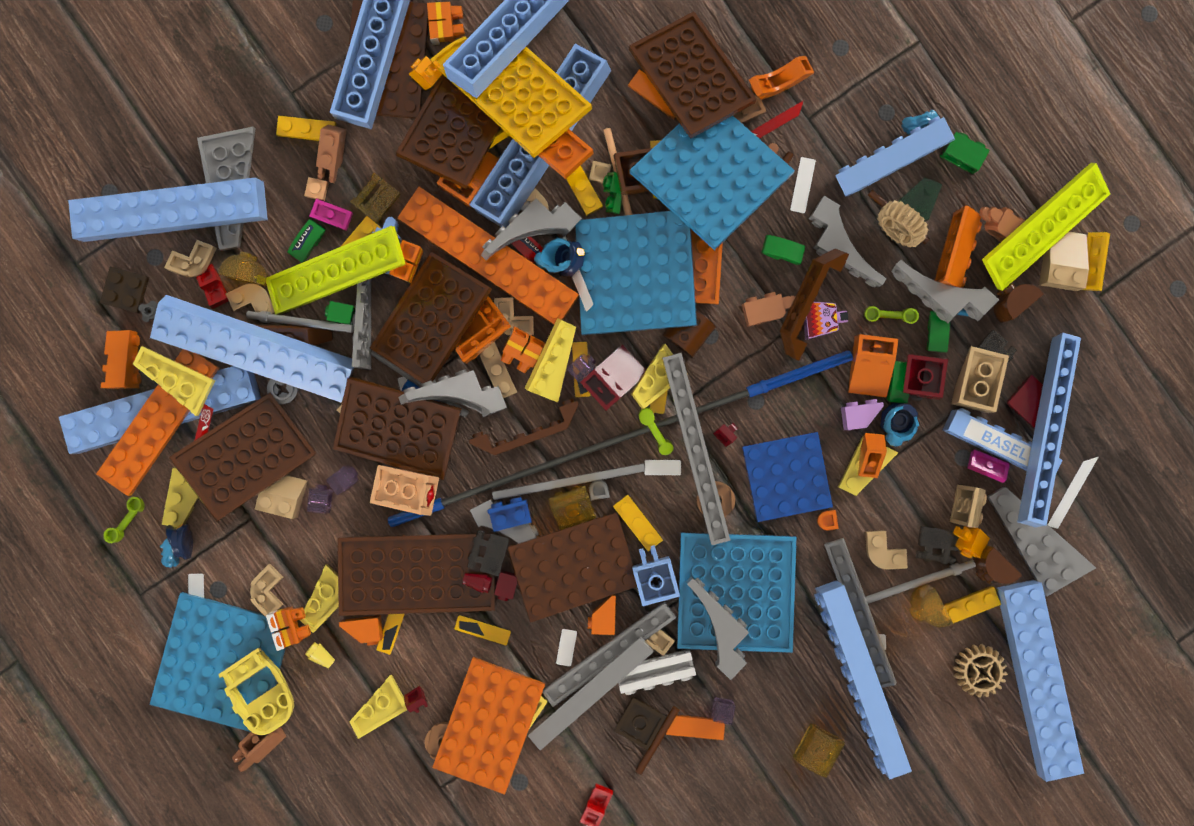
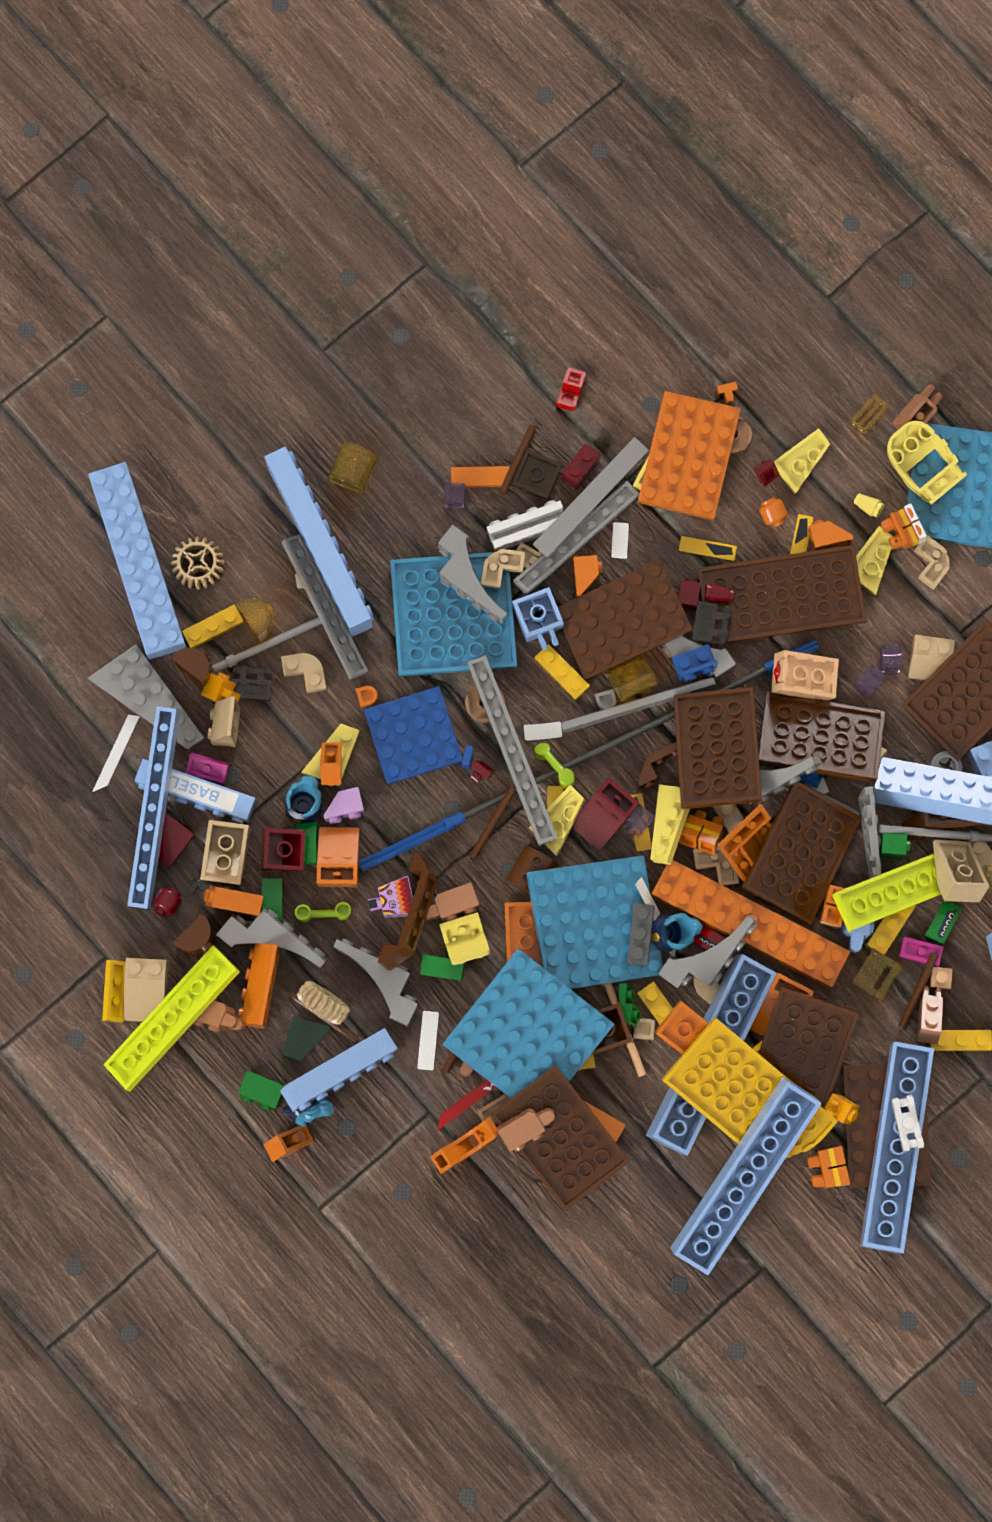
camera: 170 degrees right, 10 degrees down
none -> dark red head [152,886,182,917]
none -> orange brick [204,886,263,916]
none -> orange slope [263,1126,314,1162]
none -> light yellow bracket [439,912,490,965]
none -> blue tile [462,745,474,769]
none -> reddish brown bar [469,787,517,859]
none -> tan plate [481,549,525,589]
none -> nougat hinge [497,1107,555,1152]
none -> dark red brick [561,443,601,490]
none -> dark grey plate [627,903,655,966]
none -> reddish brown plate [674,687,762,809]
none -> orange tile [715,382,738,404]
none -> orange head [759,497,788,527]
none -> clear yellow tile [849,394,889,436]
none -> white plate [892,1095,924,1152]
none -> reddish brown bar [898,952,939,1029]
none -> tan slope [933,840,989,902]

